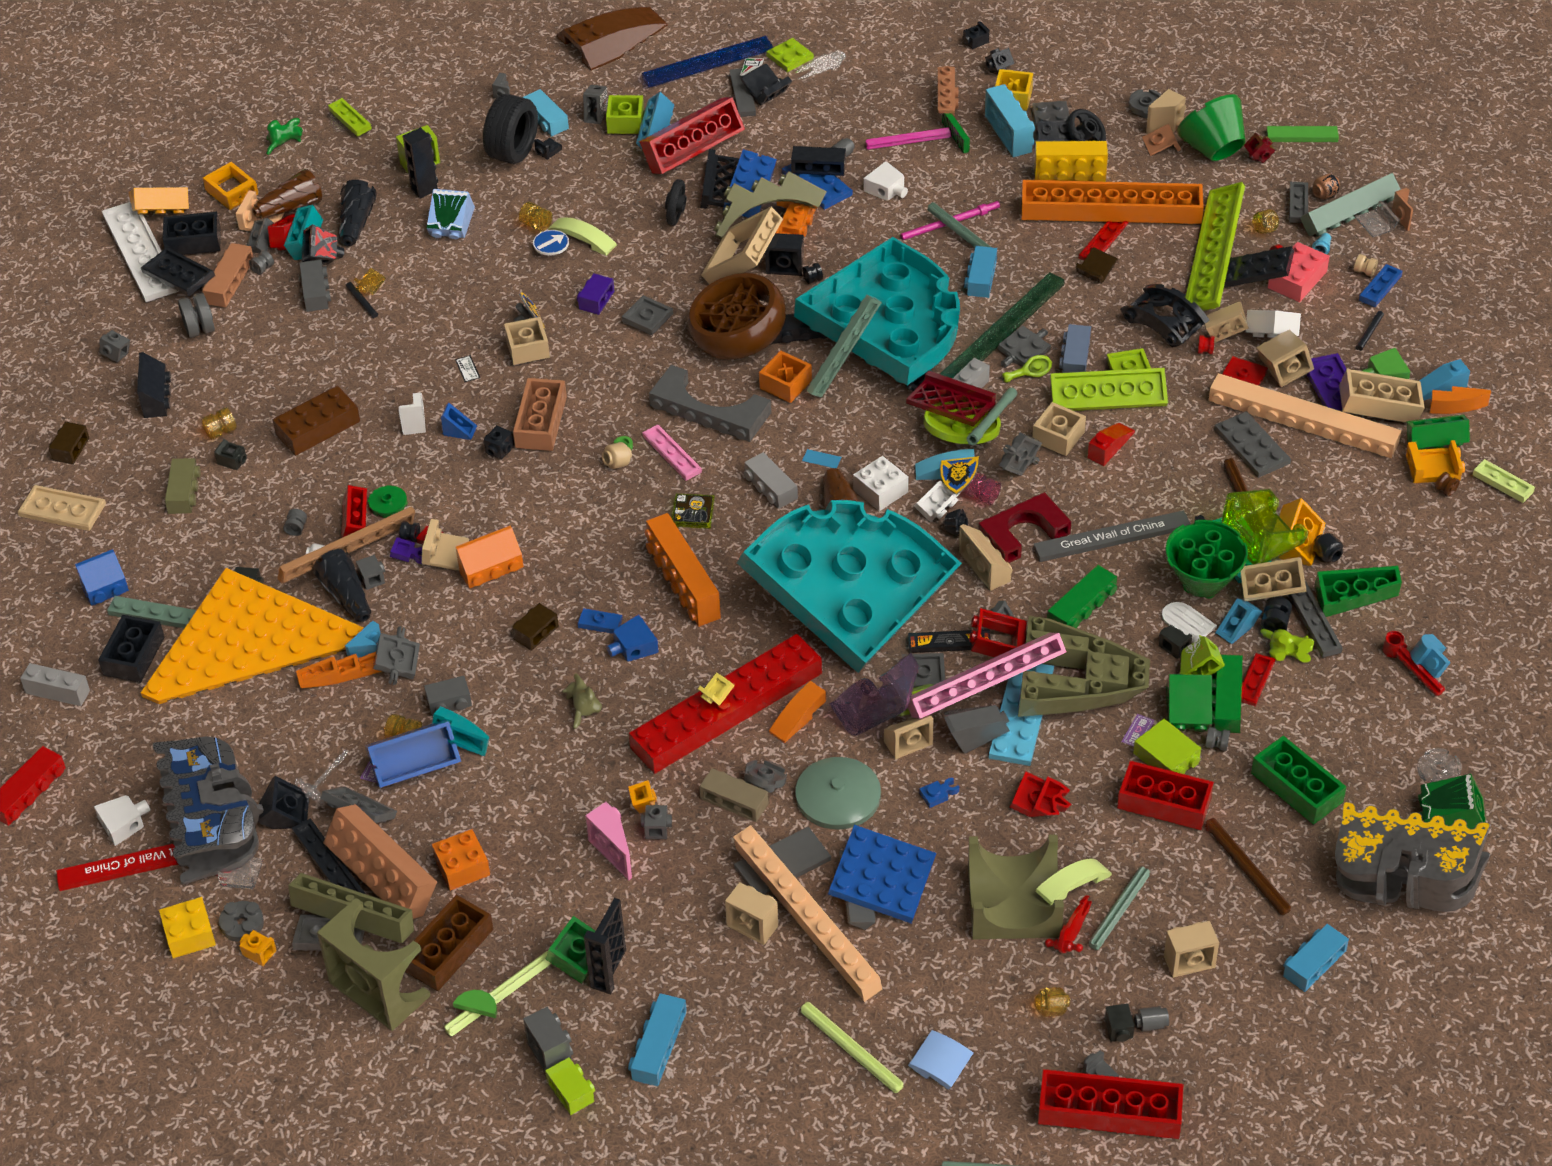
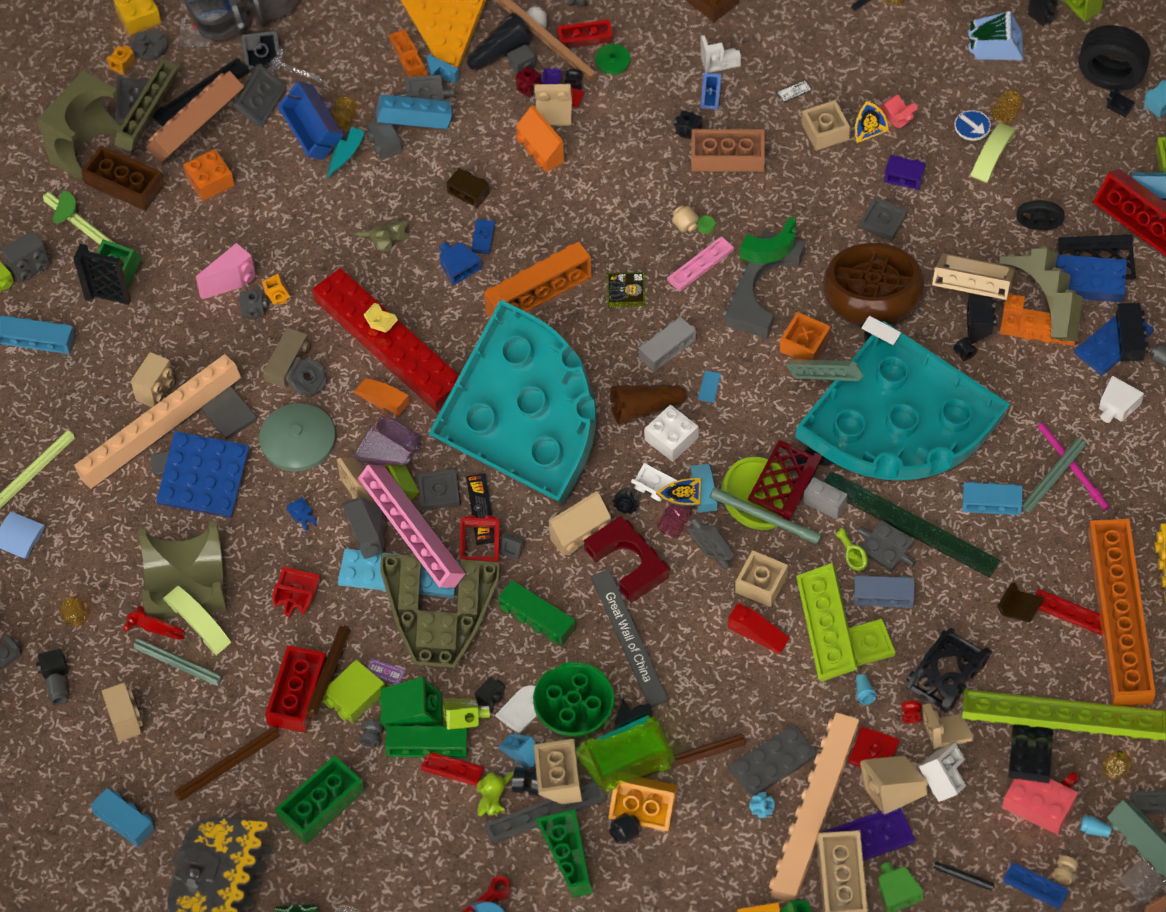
camera: 85 degrees right, 10 degrees up
none -> reddish brown axle [306,625,350,717]
none -> dark azure brick [376,94,452,129]
none -> dark red brick [515,66,542,98]
none -> green arch [739,216,798,264]
none -> medium azure gear [750,792,775,818]
none -> medium azure cone [856,674,876,705]
none -> white sticker [861,316,901,345]
none -> coral brick [878,94,918,128]

